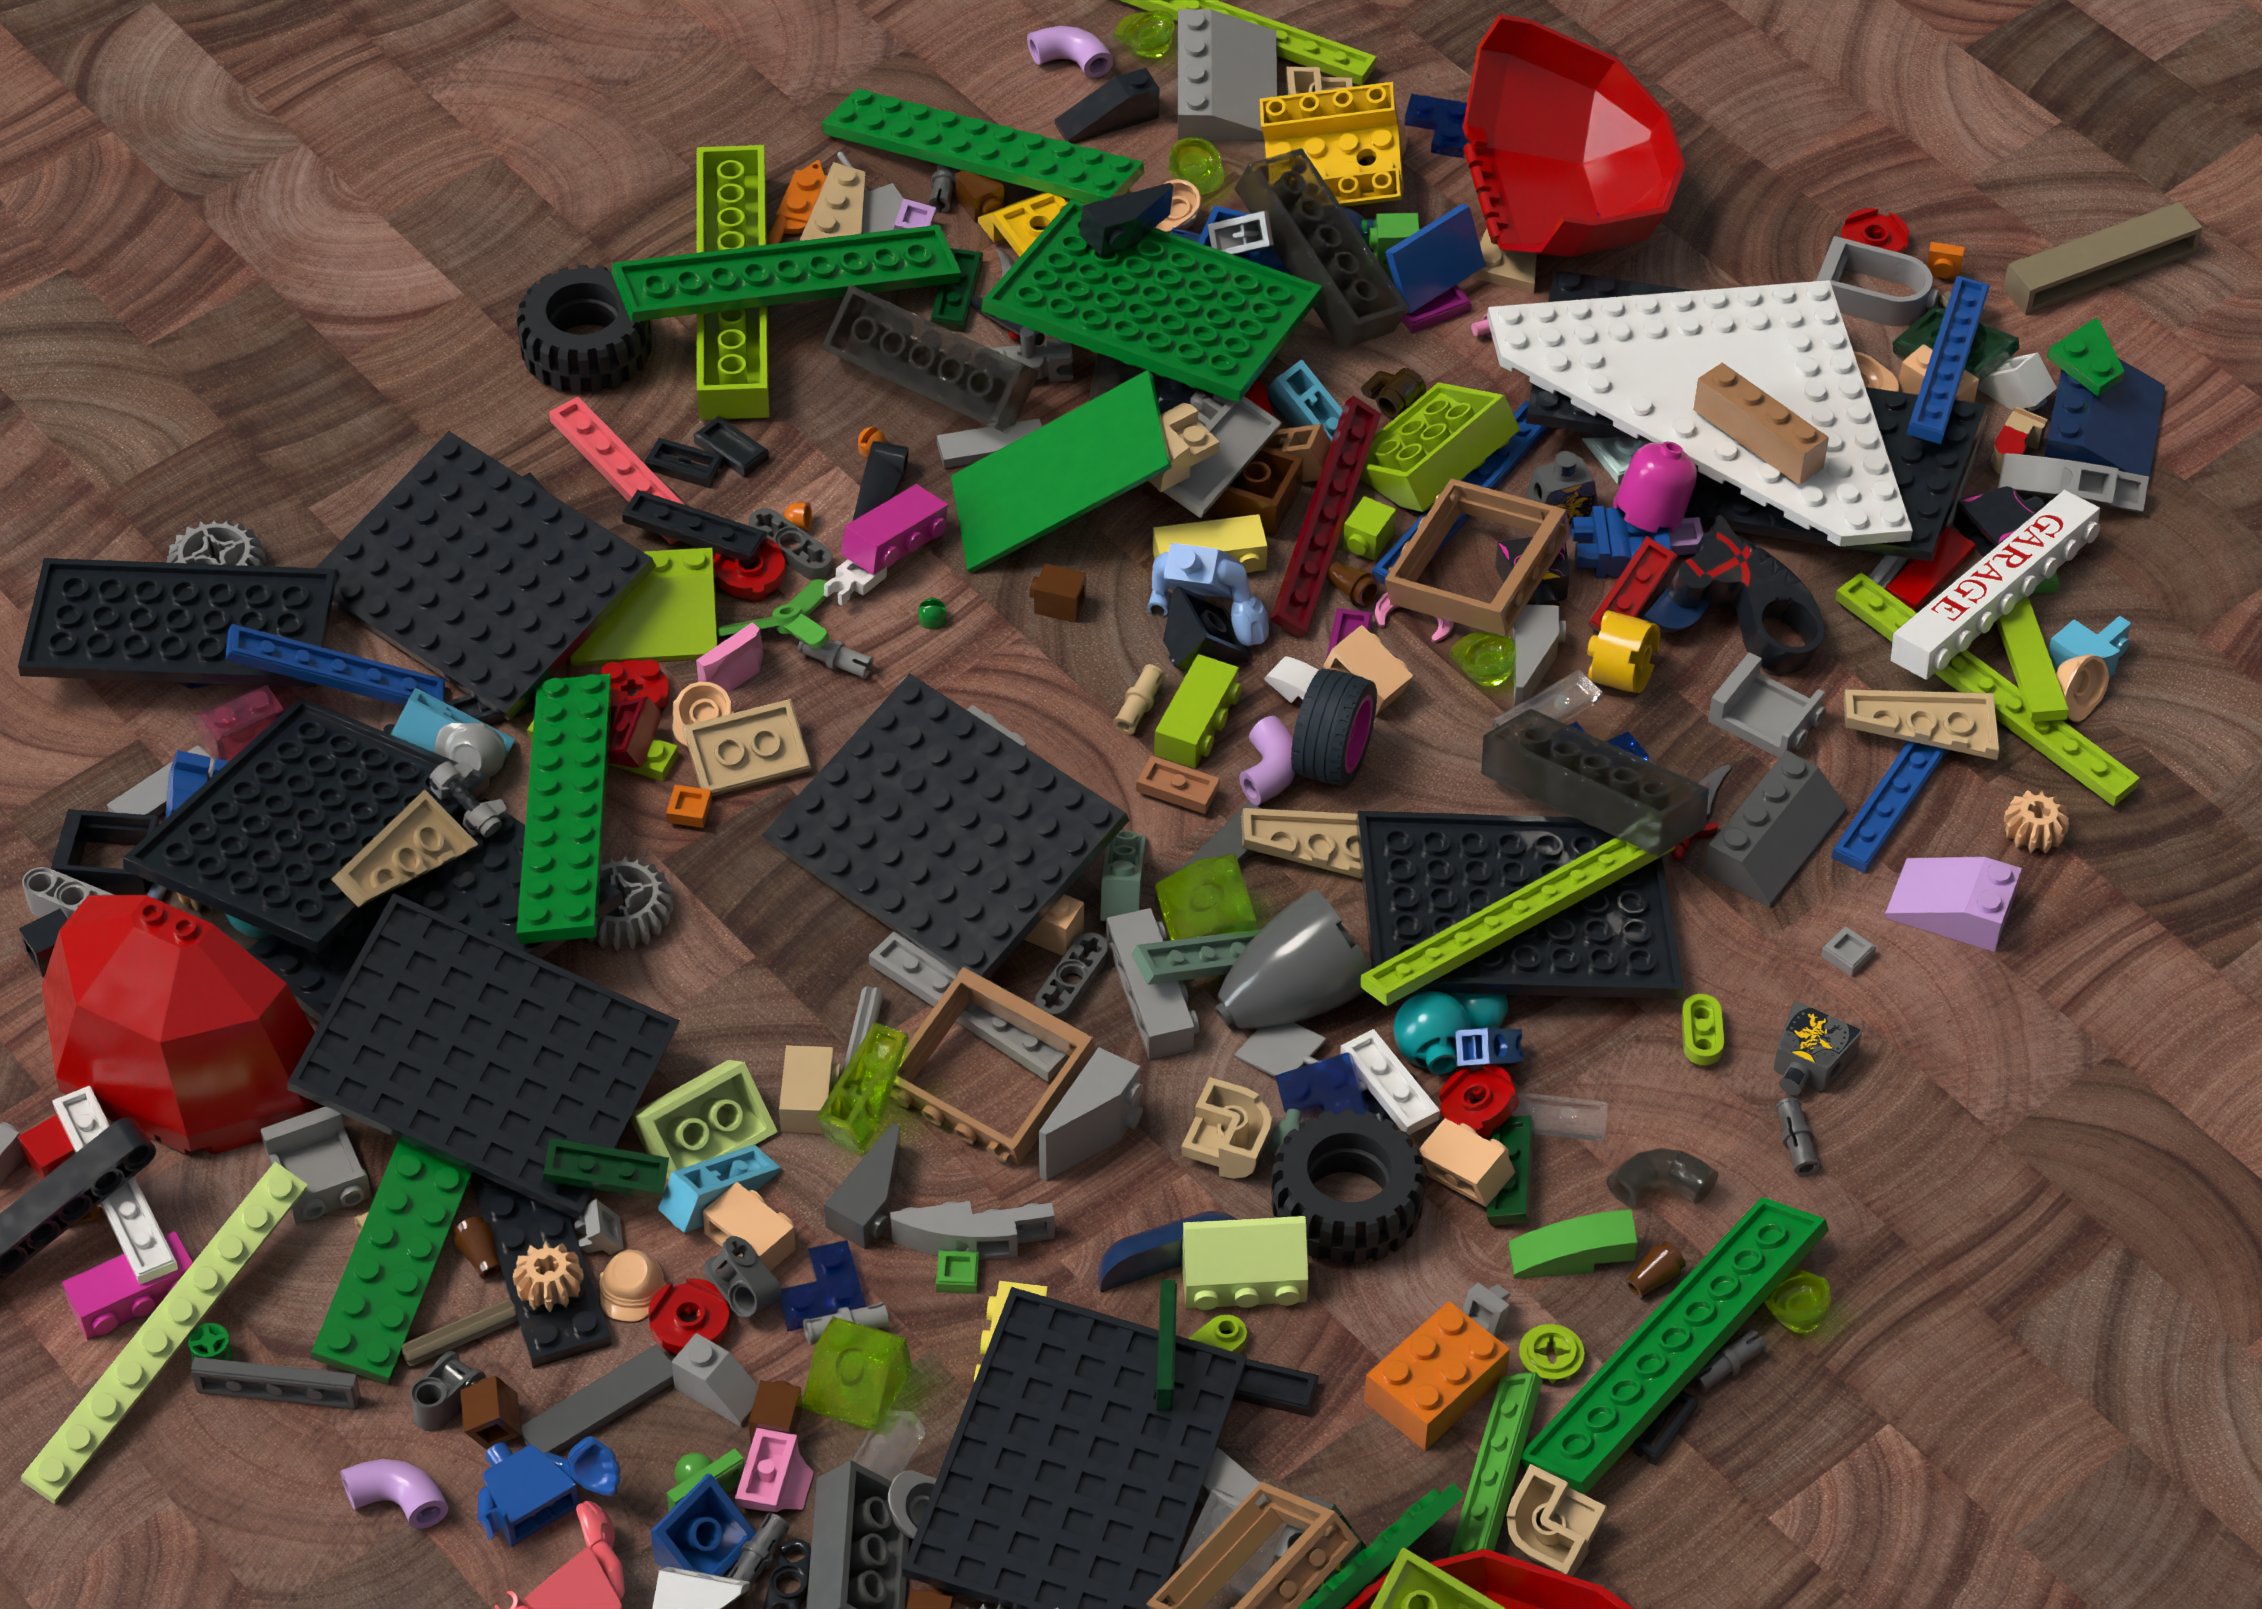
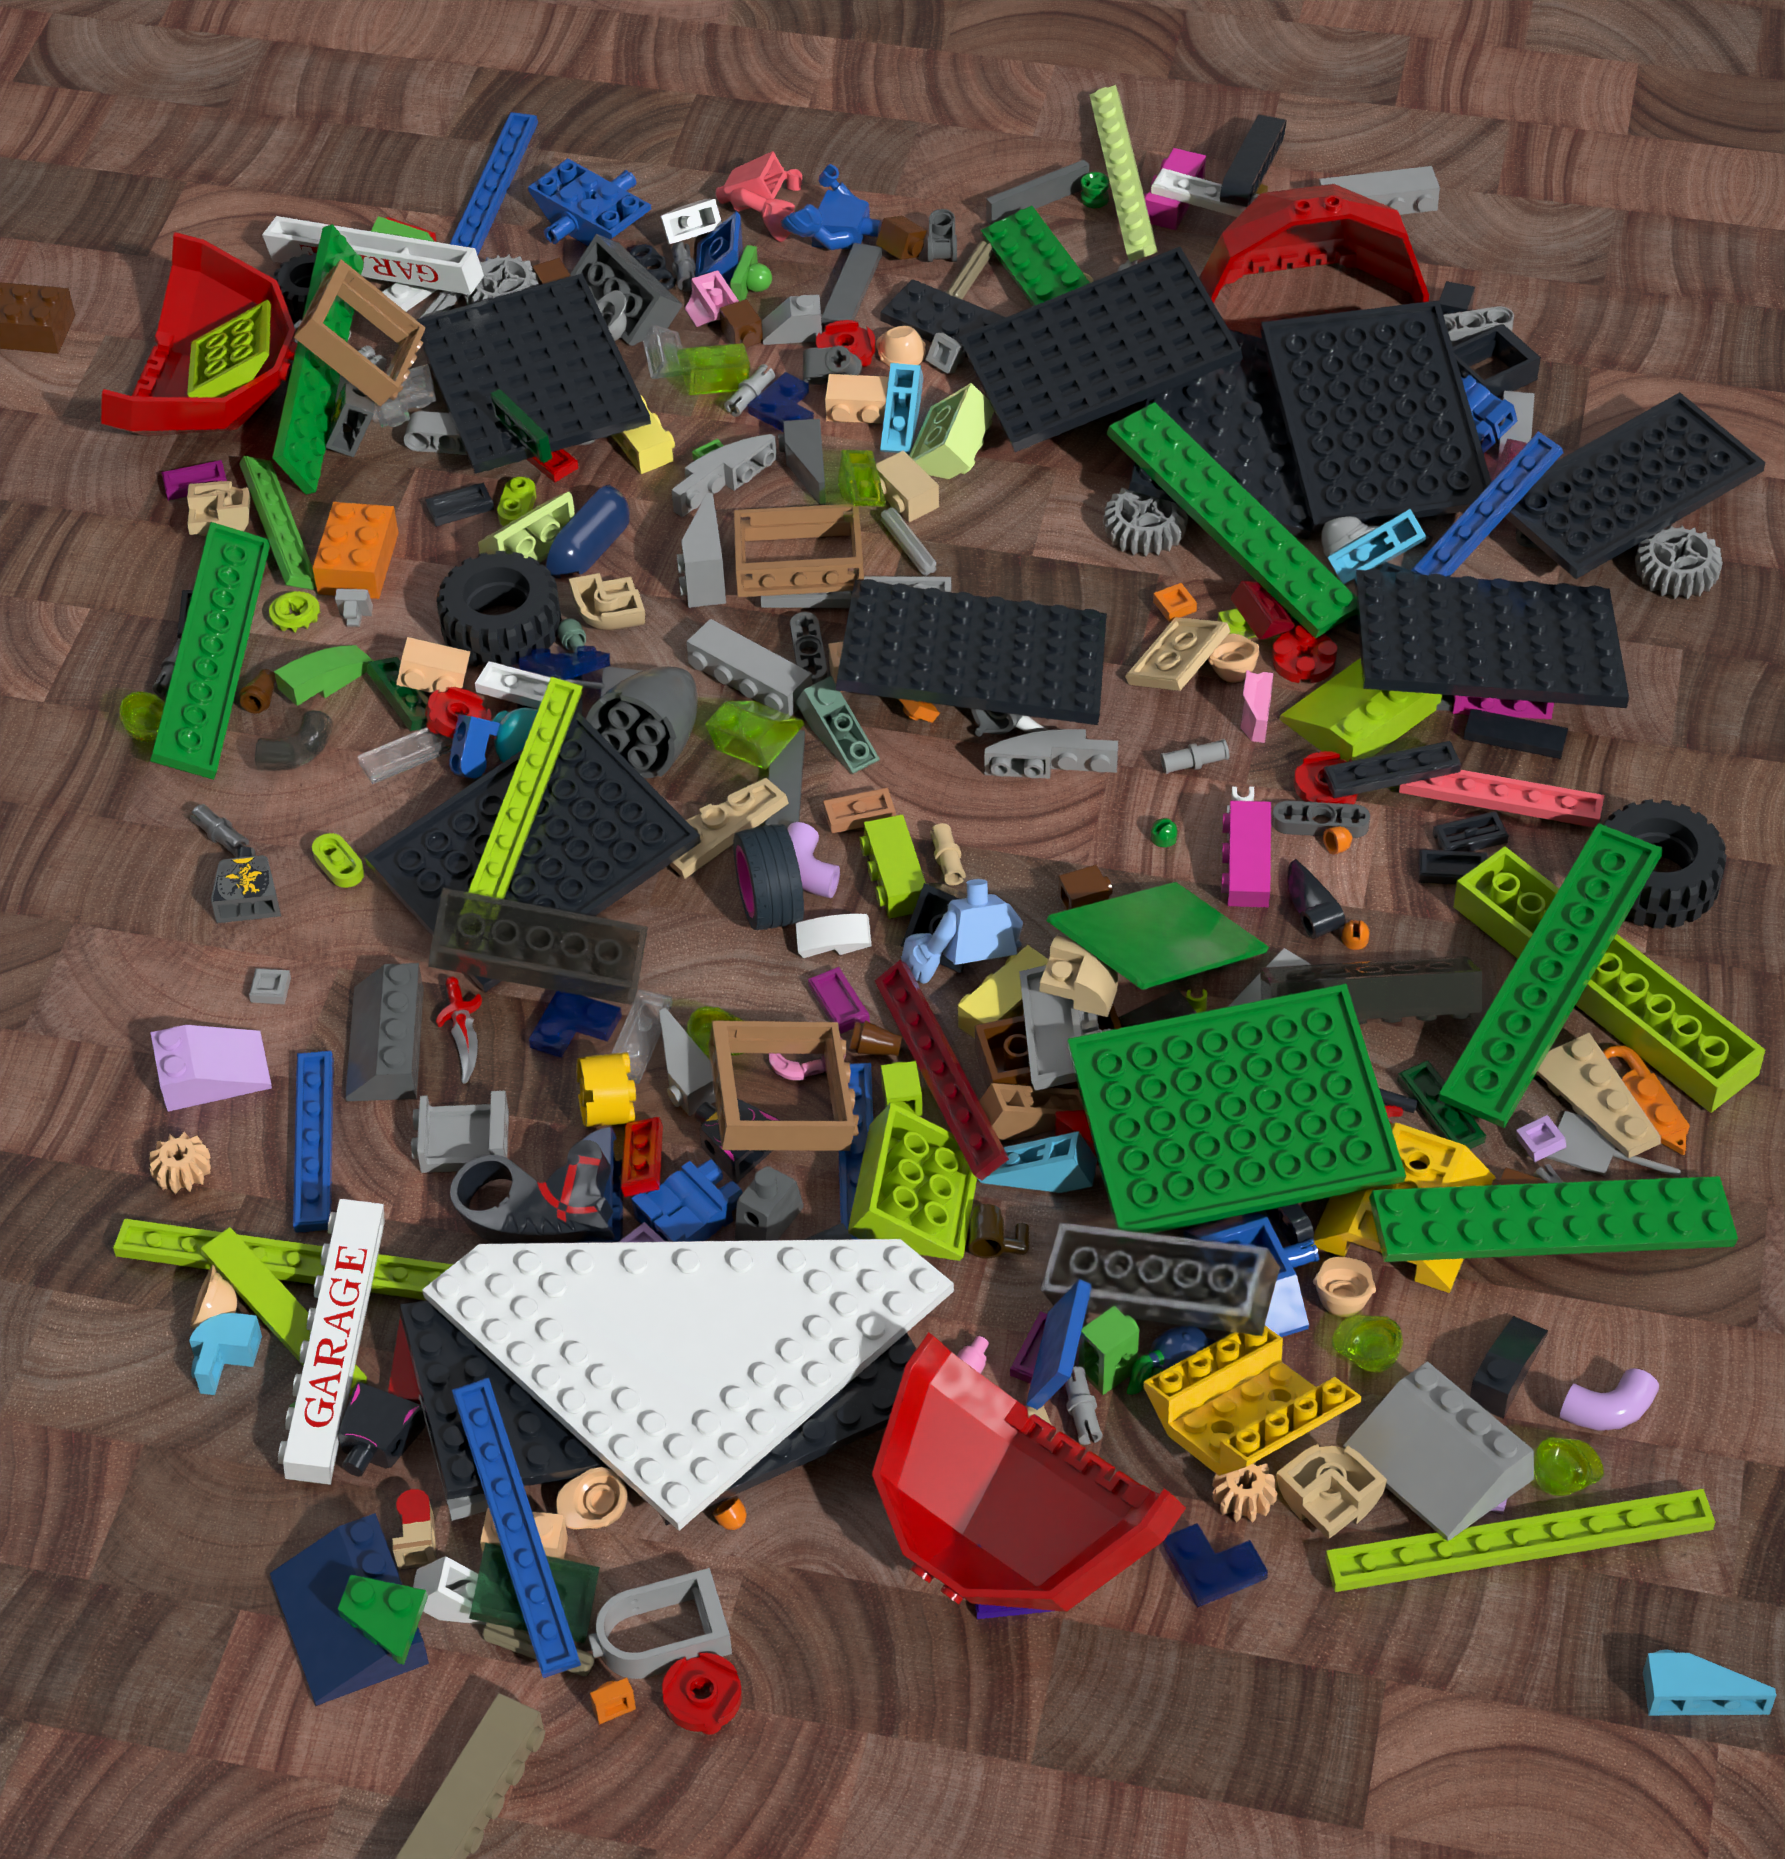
camera: 145 degrees right, 0 degrees up
tan wing [331,790,478,907] -> none
lavender cylinder [340,1459,448,1529] -> none
light grey piece [430,761,506,838] -> none
reddish brown cone [453,1216,501,1279] -> none
light nougat gear [513,1241,583,1312] -> none
dark green plate [542,1138,669,1200] -> none
bright green piece [717,579,830,649] -> none
black slope [1079,183,1174,256] -> none
sand green plate [1131,929,1261,985] -> none
light grey slope [1207,211,1274,255] -> none
light nougat brick [1323,625,1413,716] -> none
dark pink cylinder [1613,441,1697,533] -> none
medium nougat brick [1693,362,1829,485] -> none
tan wing [1843,689,1999,760] -> none
light grey slope [1998,453,2149,513] -> none

